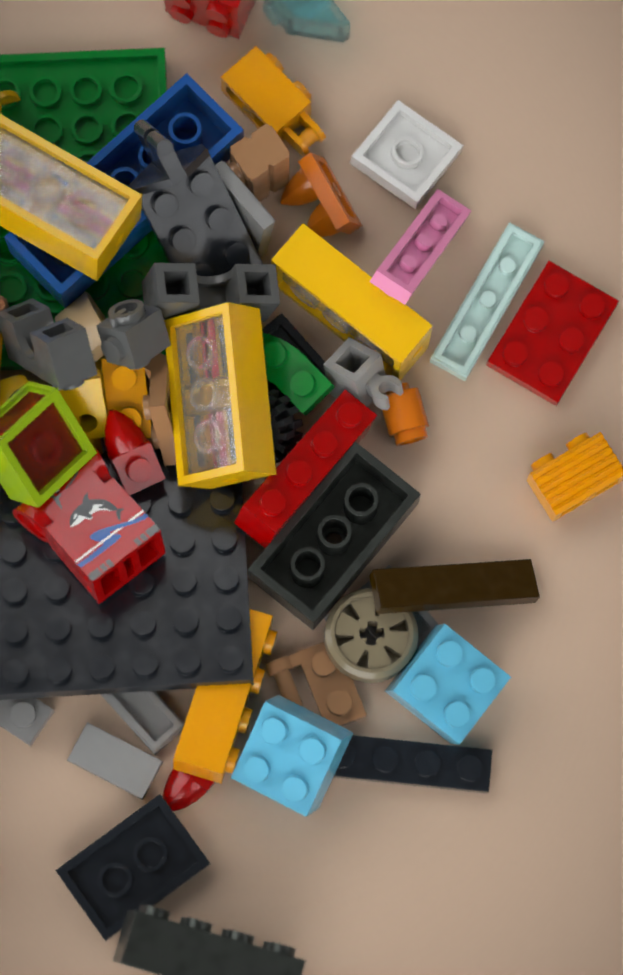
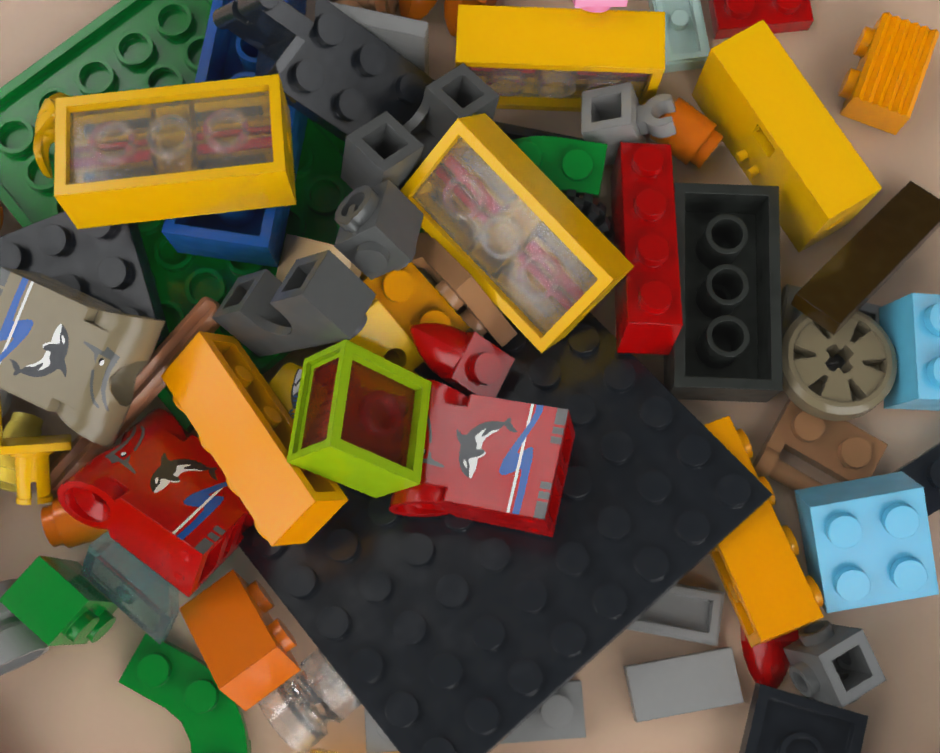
camera: 35 degrees left, 0 degrees up
none -> yellow brick [692,20,882,253]
none -> dark grey brick [783,620,886,708]

